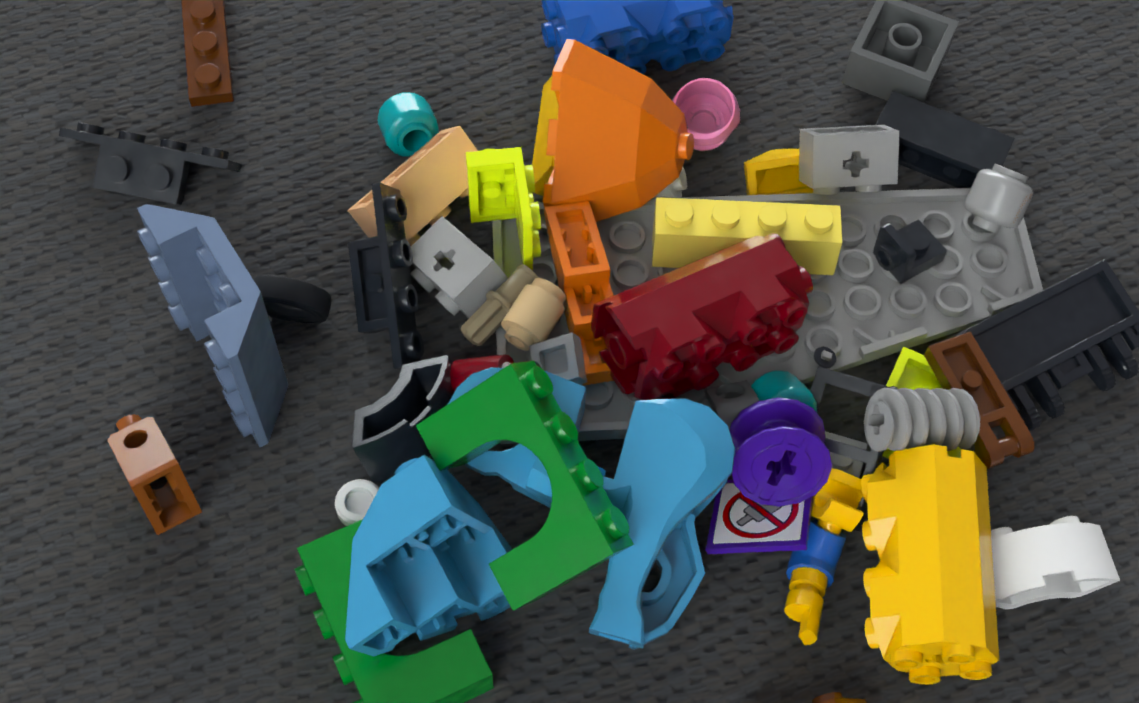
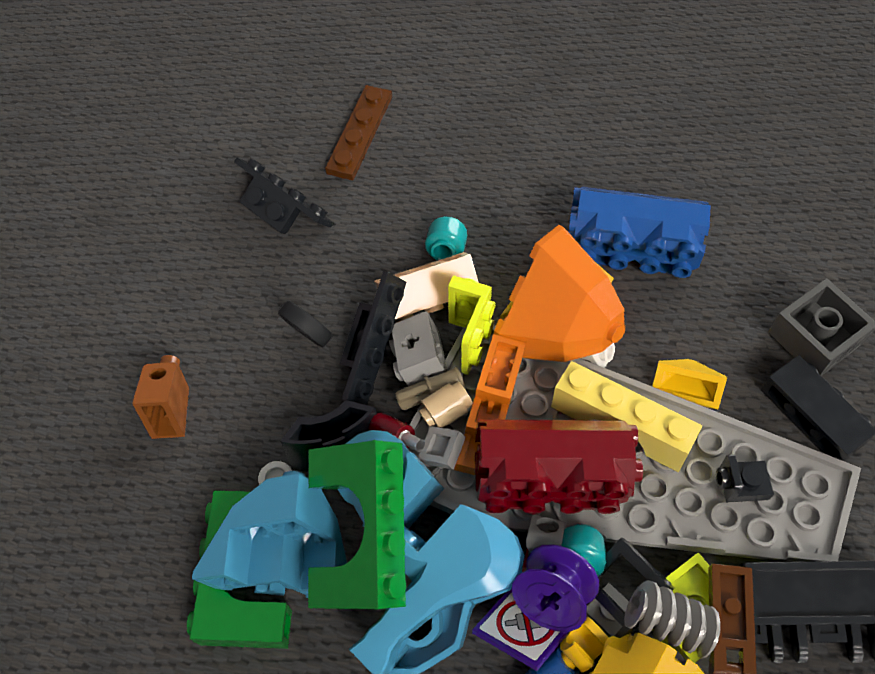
camera: 35 degrees right, 0 degrees up
sand blue slope [137,204,288,447] -> none
bright pink helmet [672,78,740,151] -> none
light grey brick [799,125,899,195] -> none
black piece [814,346,836,368] -> none
light grey head [964,164,1033,234] -> none

